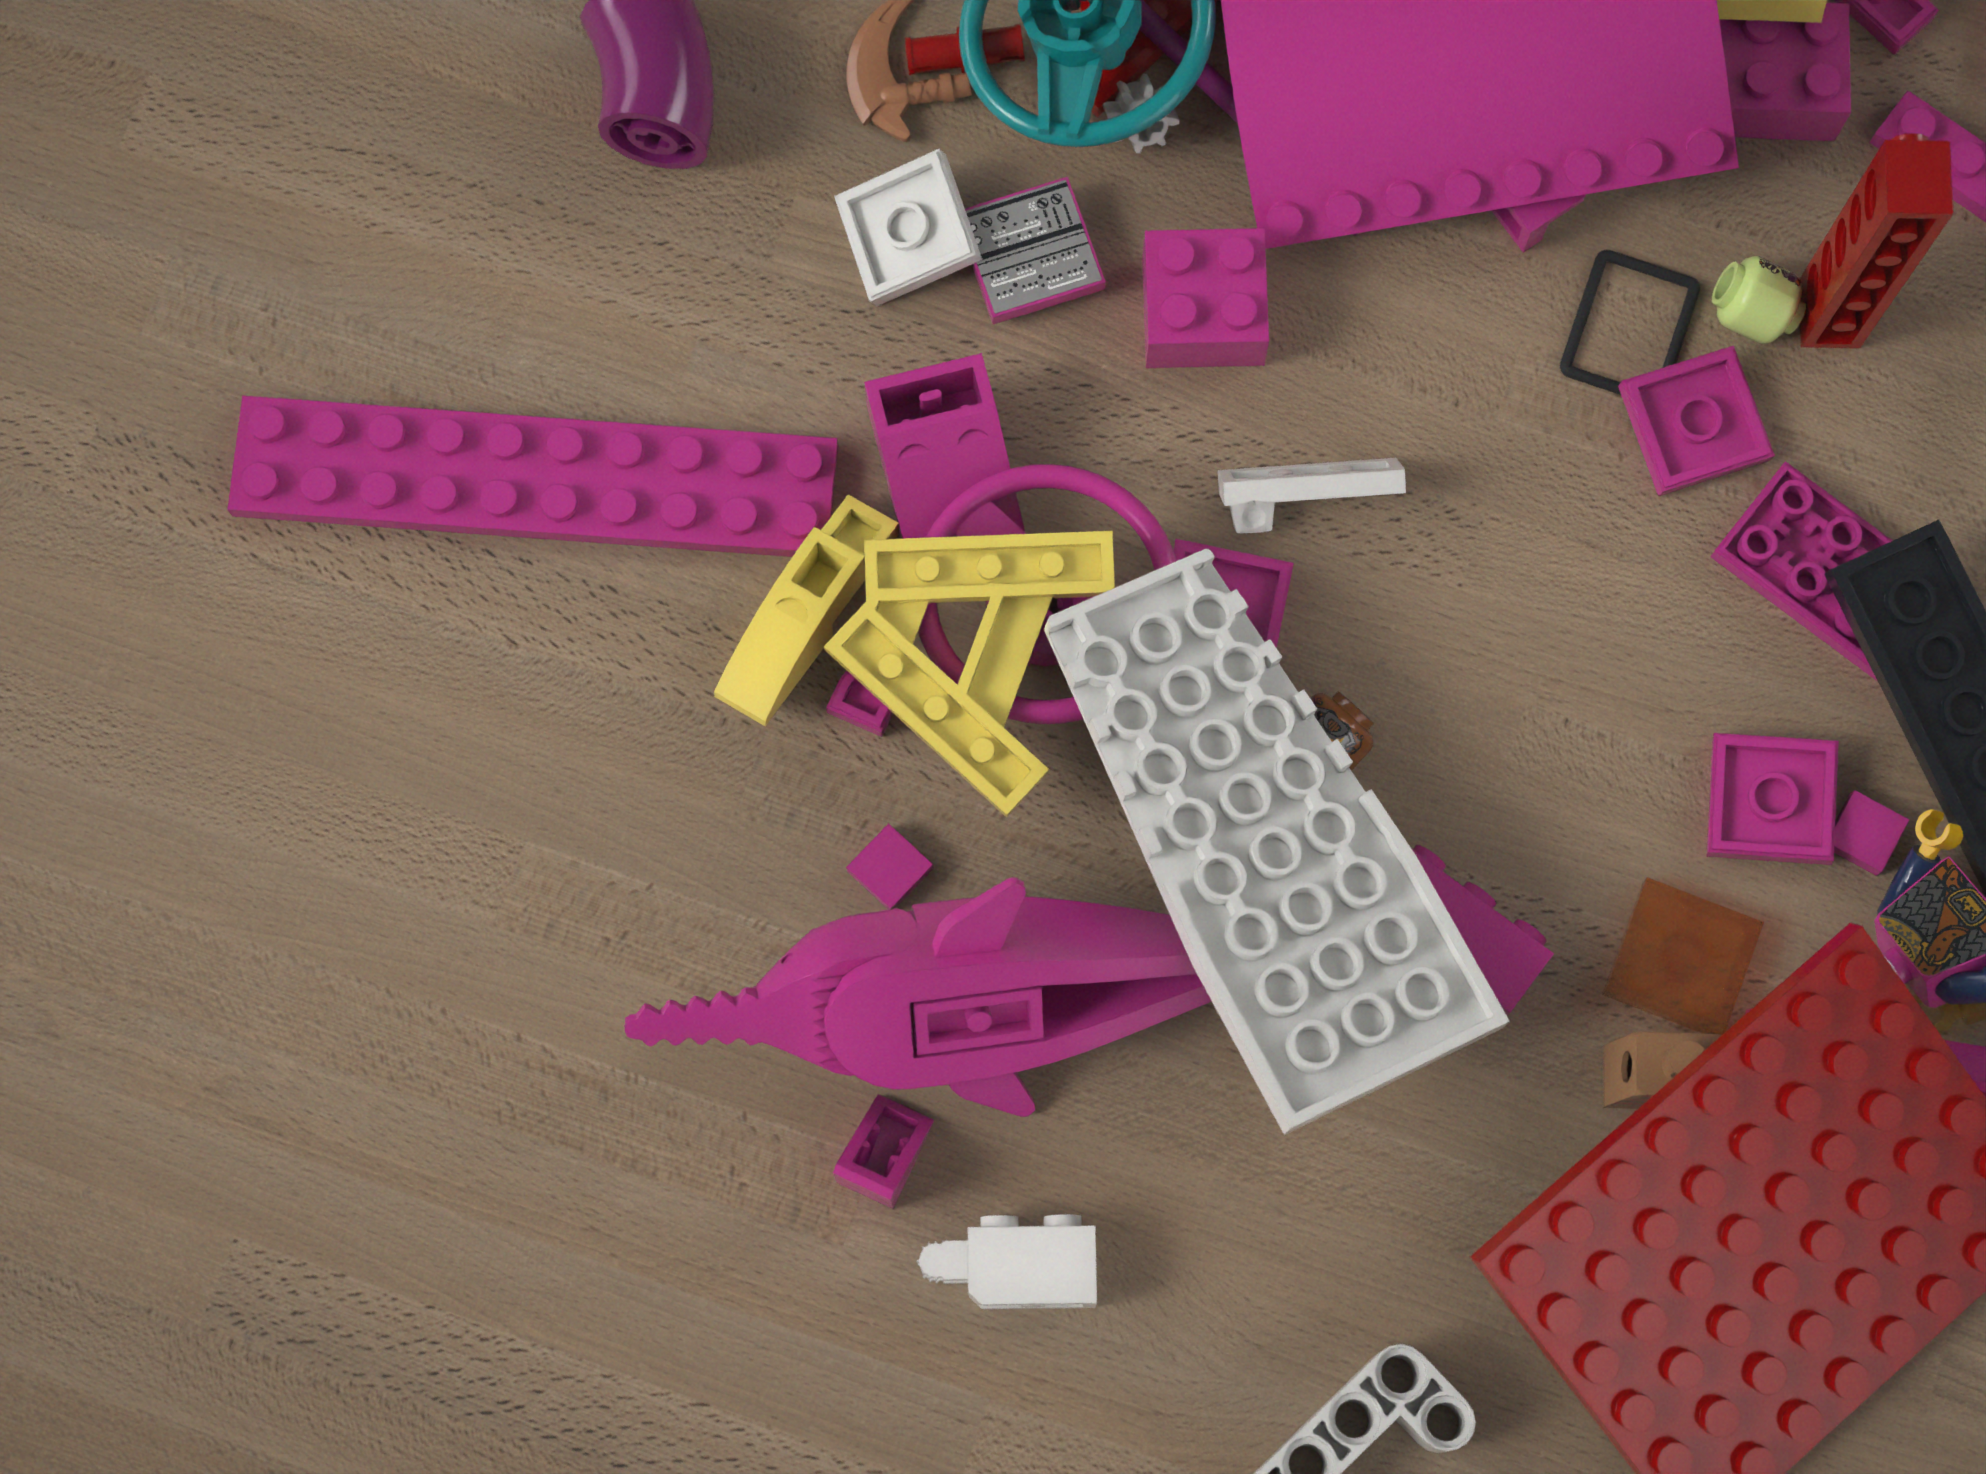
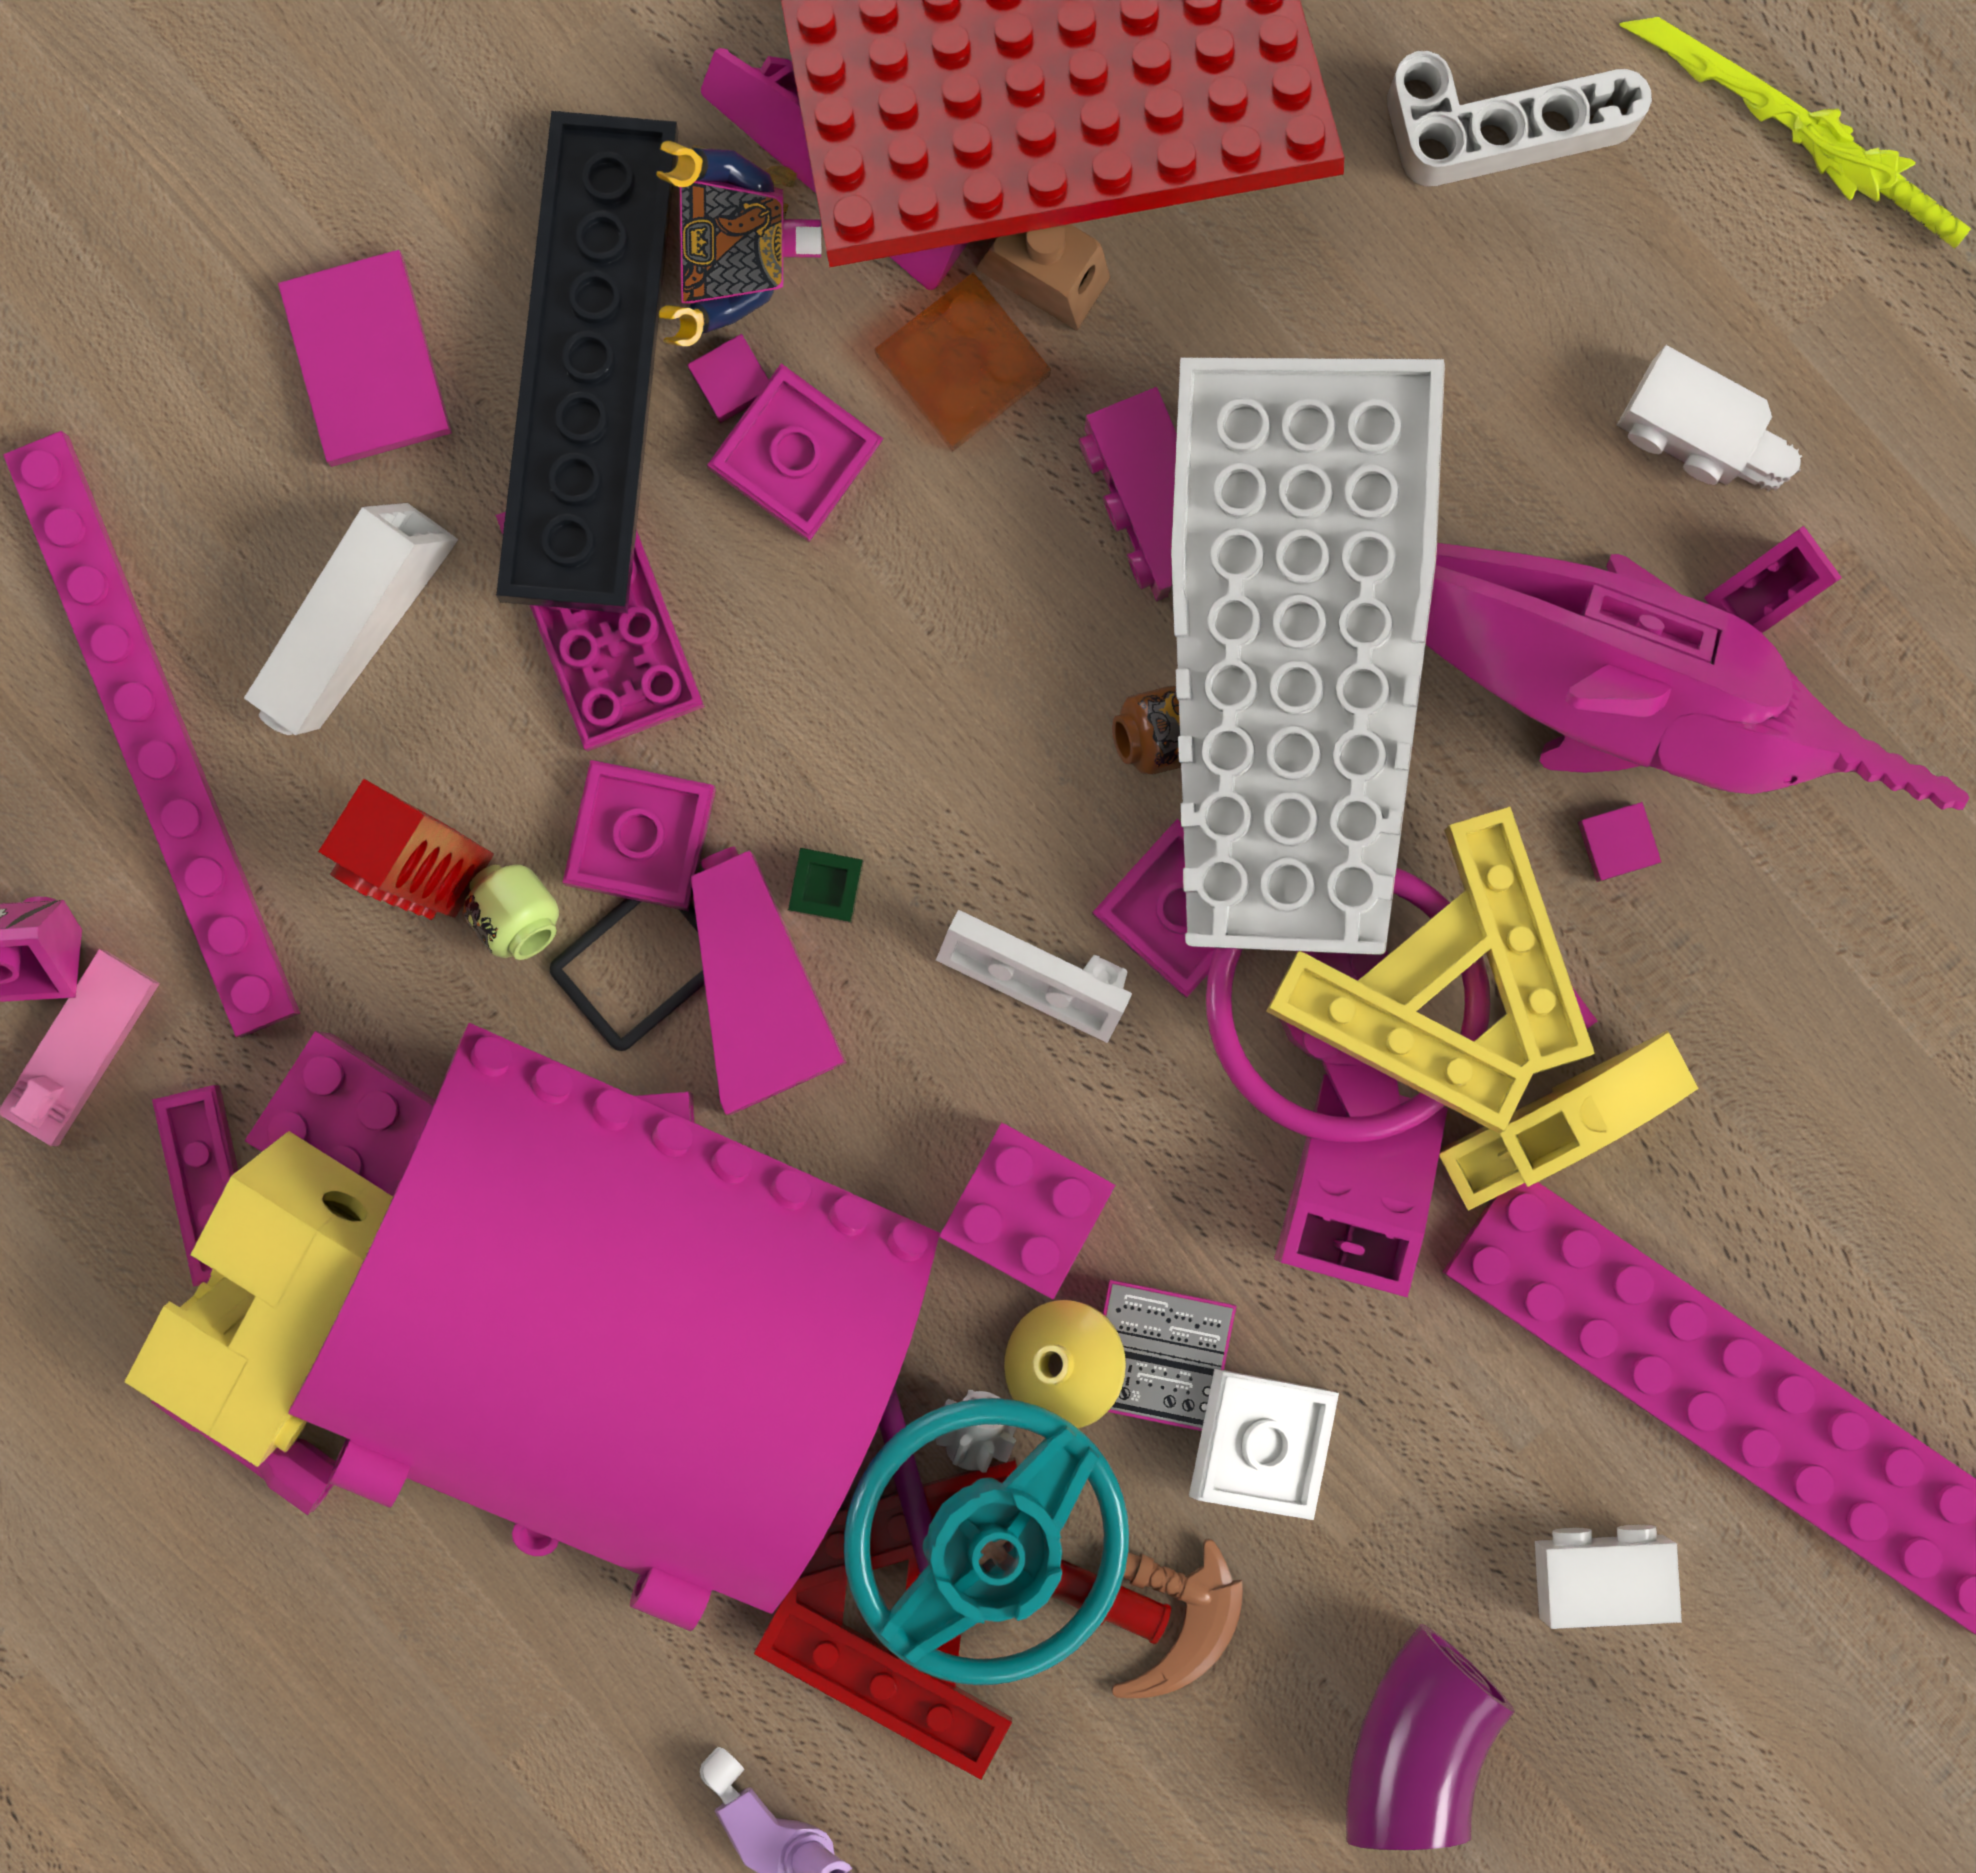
camera: 150 degrees left, 10 degrees up
none -> dark pink slope [691,847,847,1115]
none -> dark green plate [788,848,864,924]
none -> light yellow dish [1004,1300,1126,1429]
none -> white brick [1535,1525,1682,1629]

